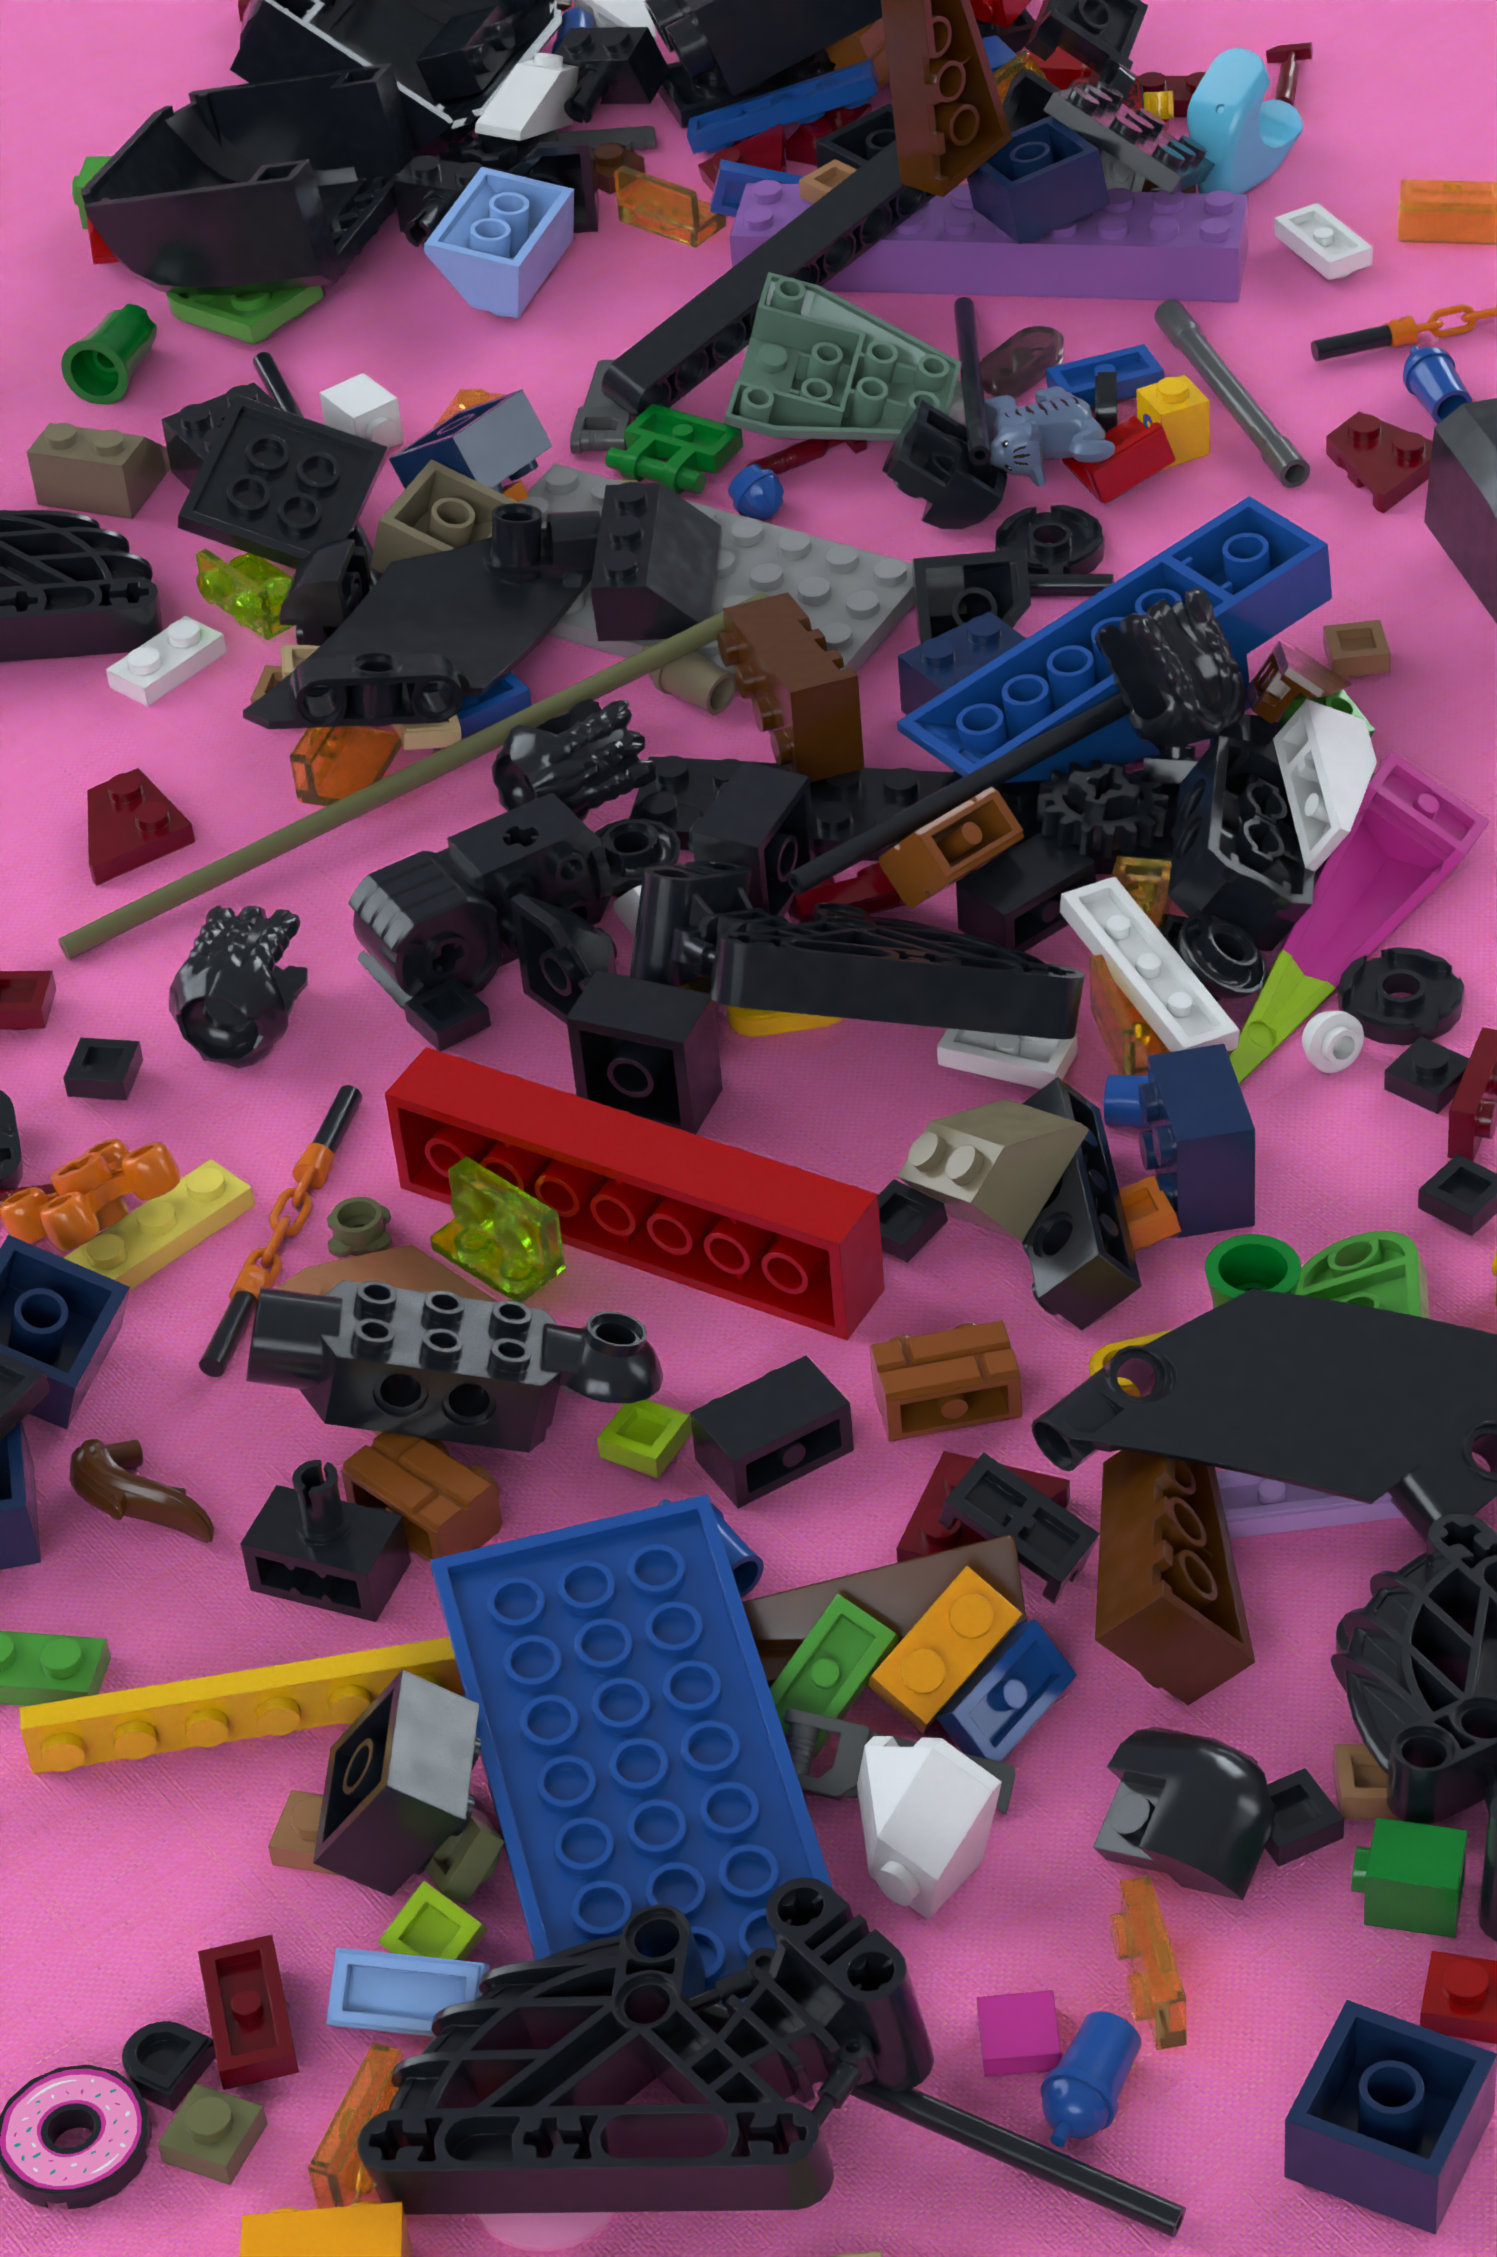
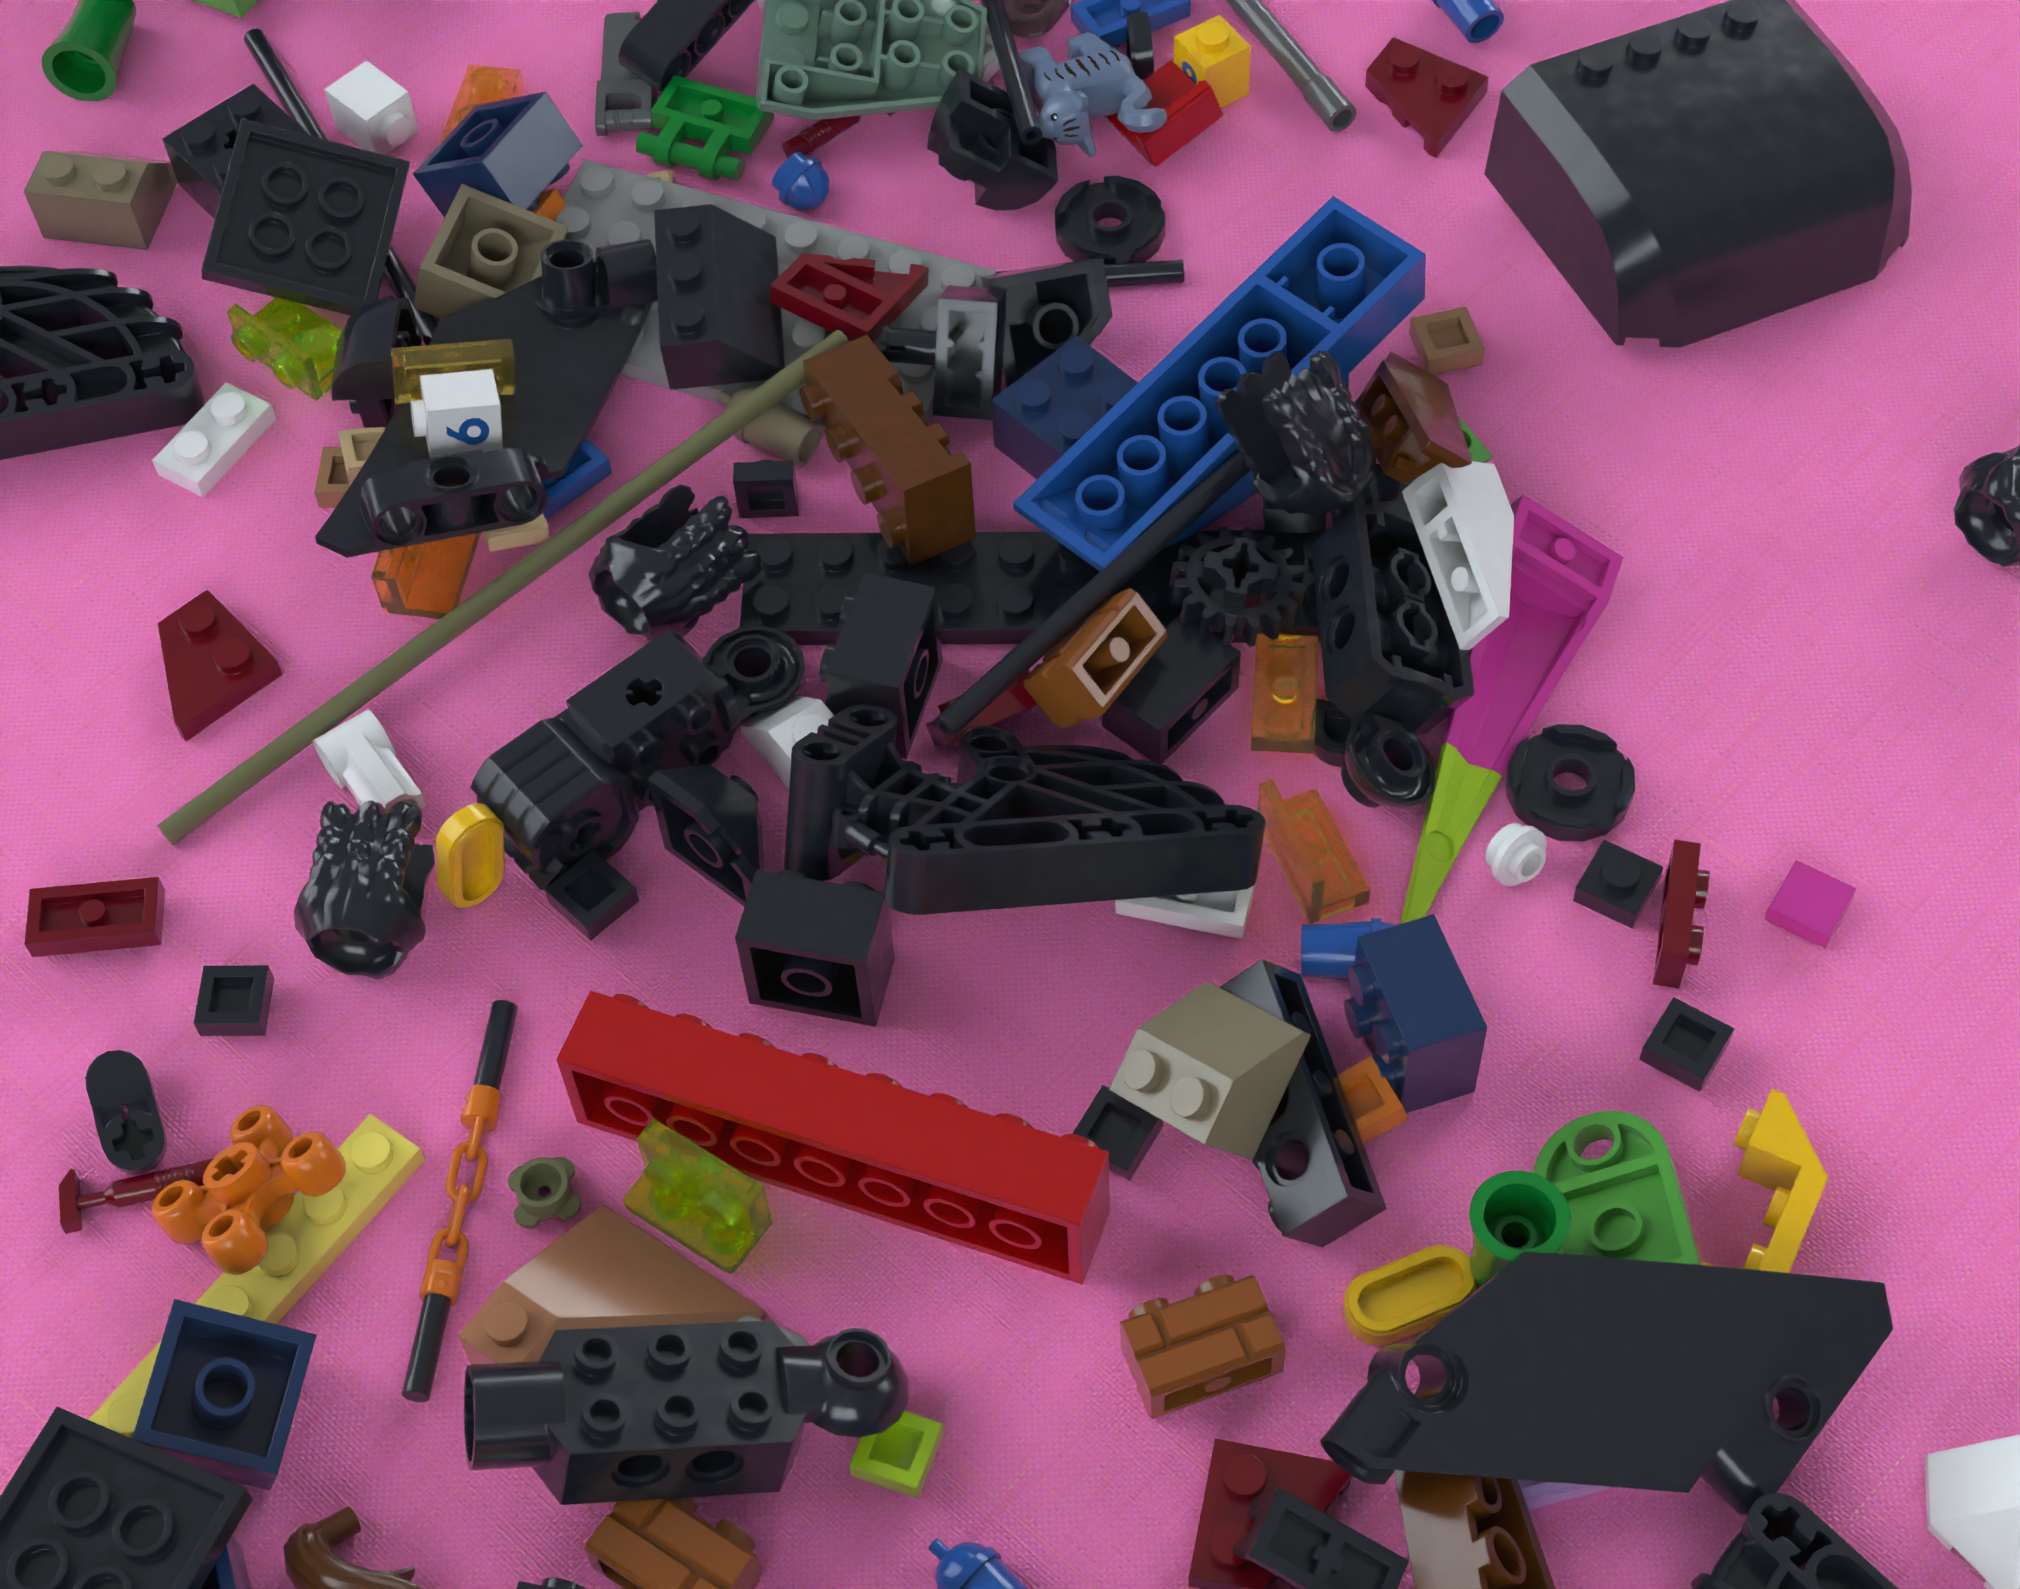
camera: 10 degrees left, 15 degrees up
black brick [690,1355,854,1509] -> none
white plate [1060,876,1240,1052] -> none
none -> white piece [312,709,426,815]
none -> clear yellow plate [391,339,514,404]
none -> white brick [410,369,503,458]
none -> yellow tile [436,803,504,908]
none -> black plate [733,460,799,518]
none -> dark red wing [770,253,929,343]
none -> black brick [881,285,1007,420]

